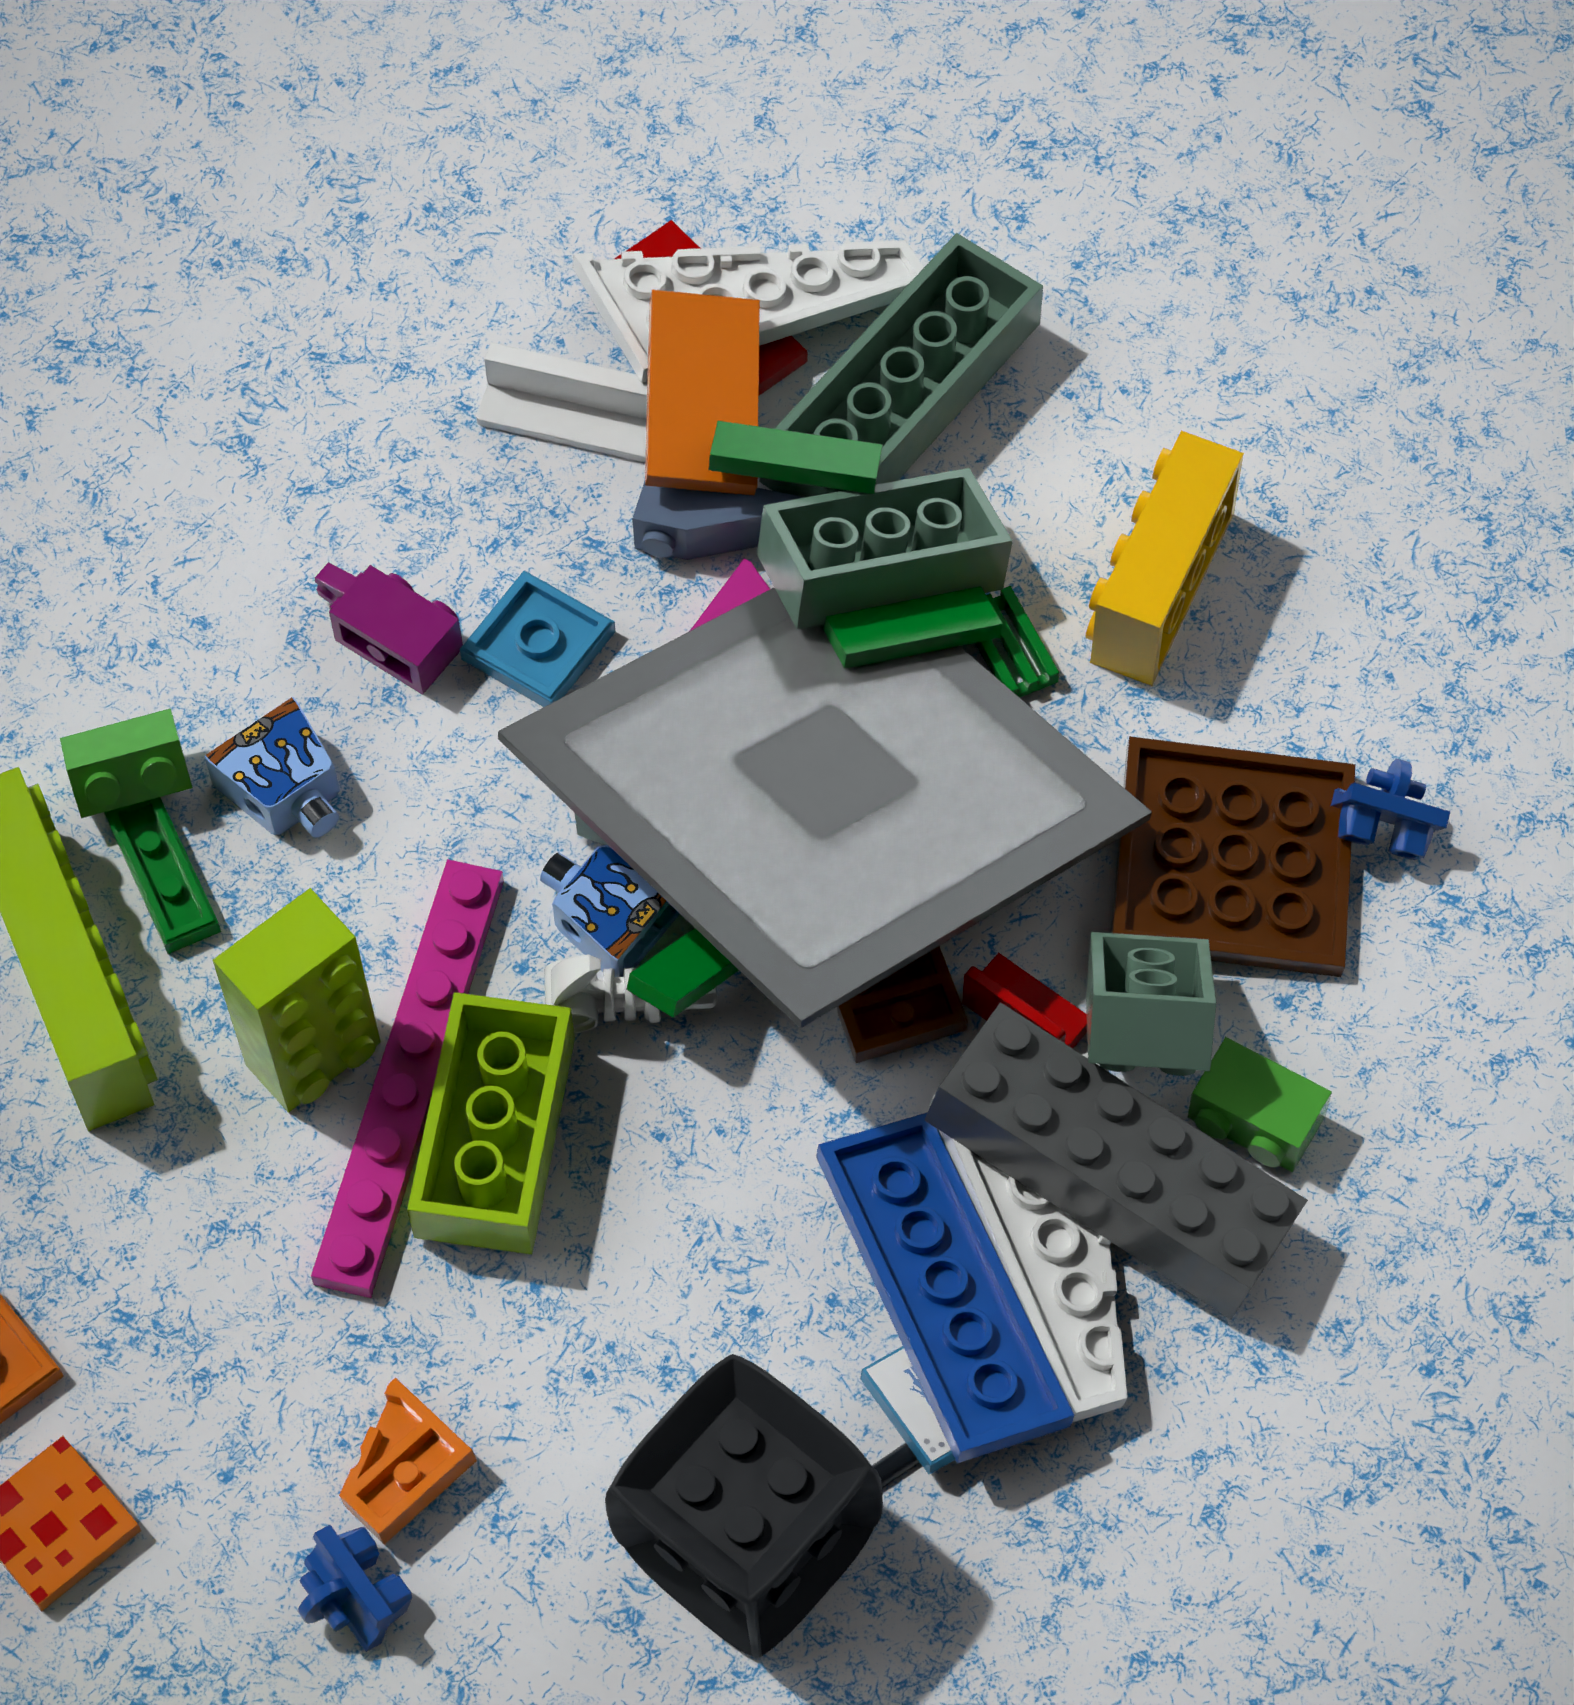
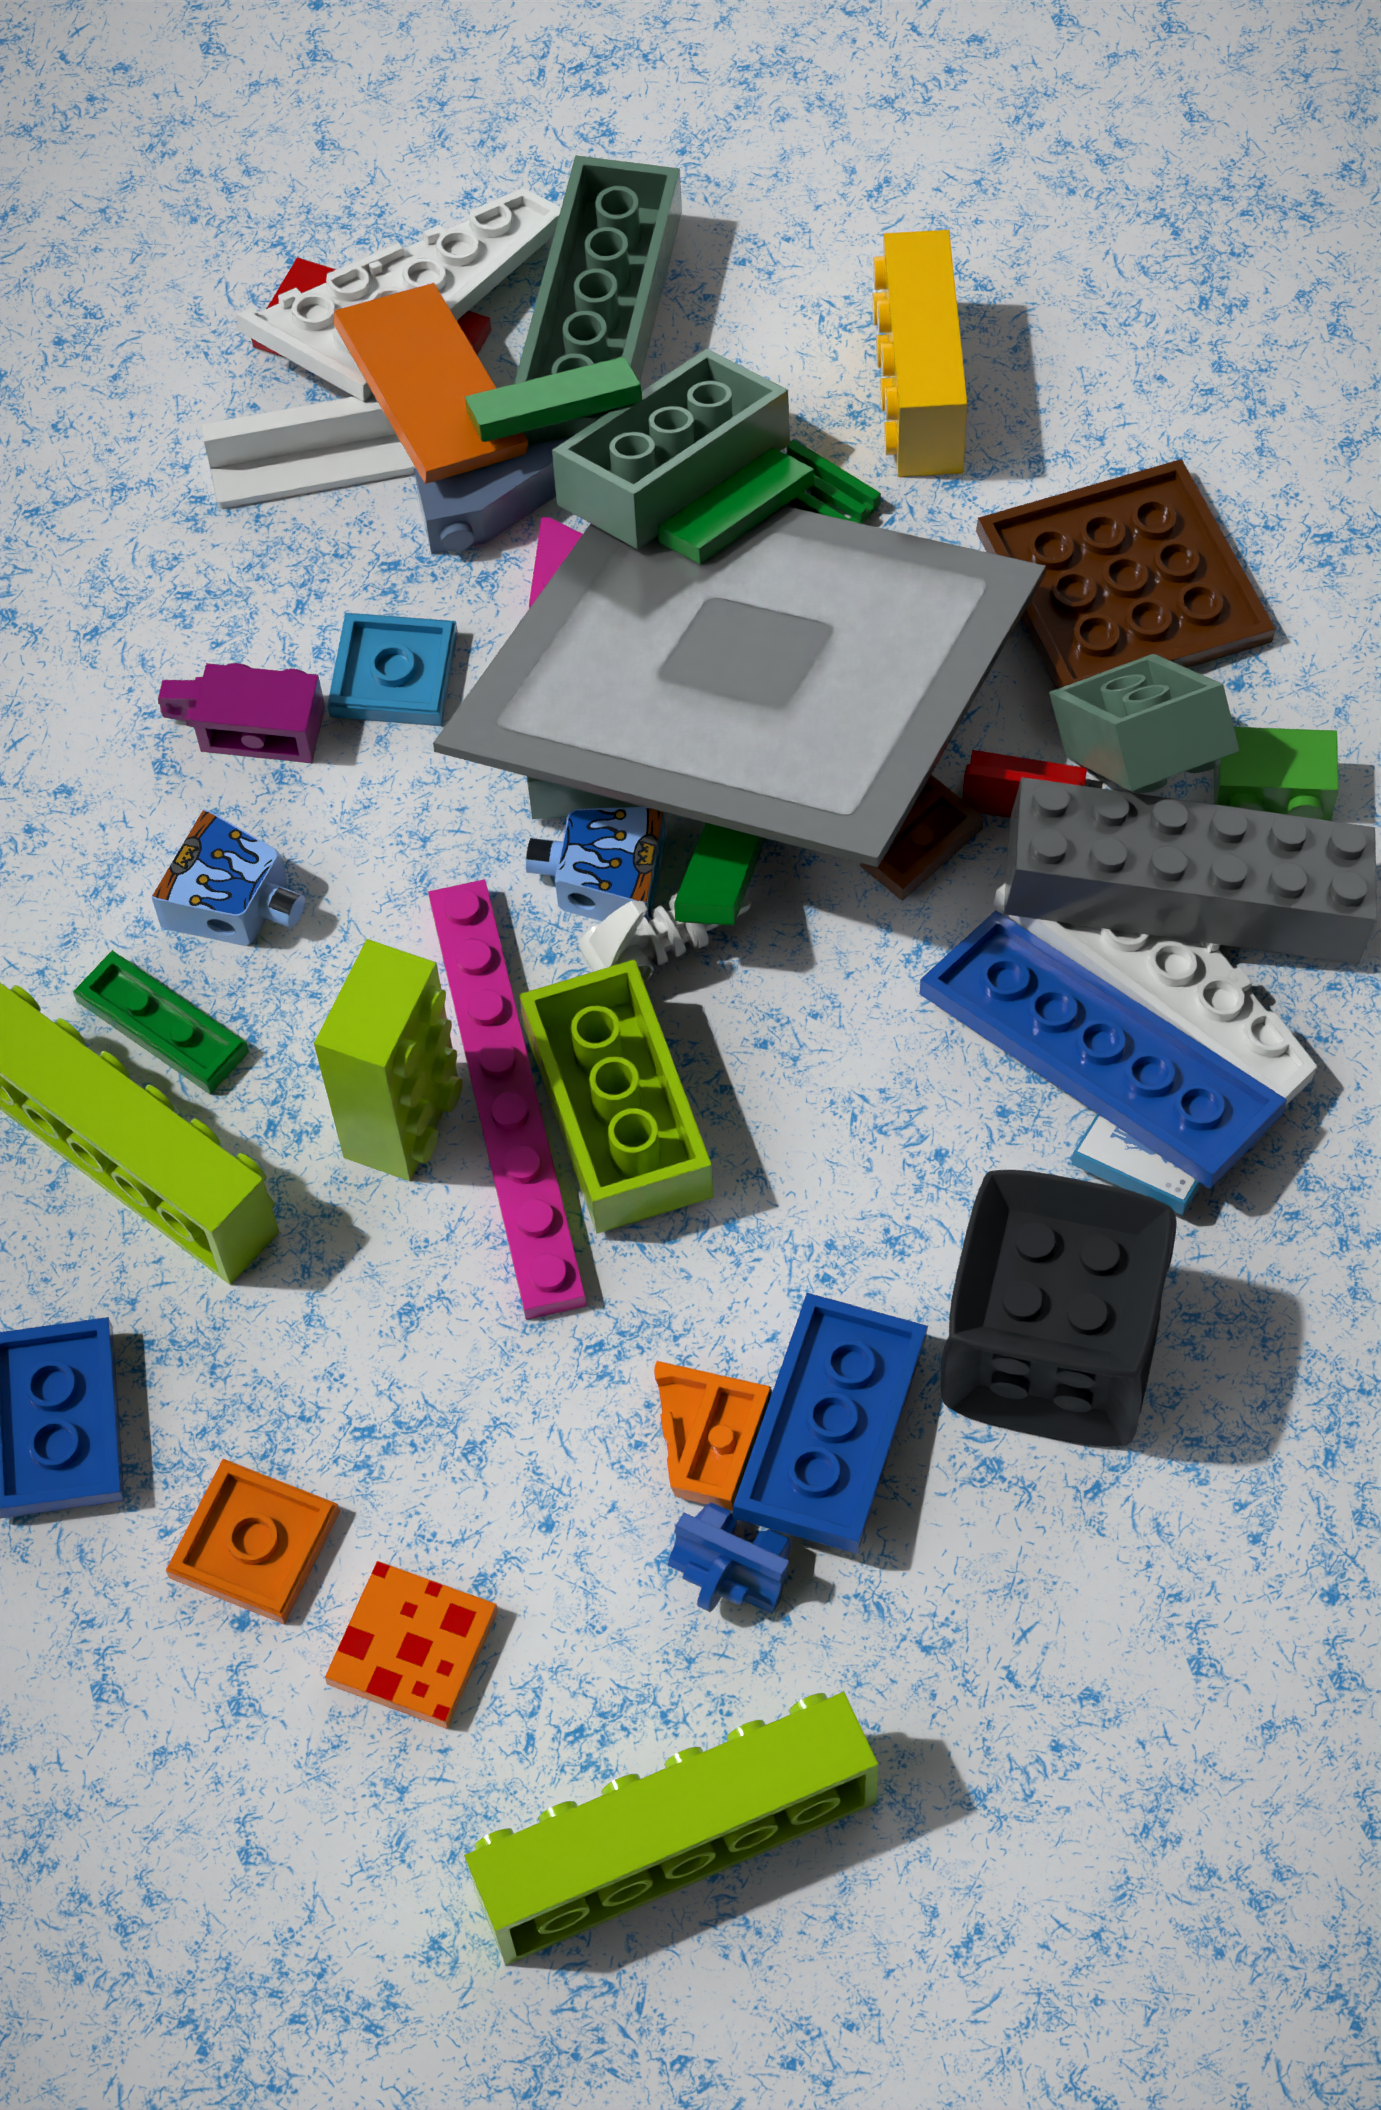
camera: 25 degrees left, 0 degrees up
bright green brick [60,708,193,818] -> none
blue hips [1331,758,1450,860] -> none
none -> blue plate [733,1293,928,1554]

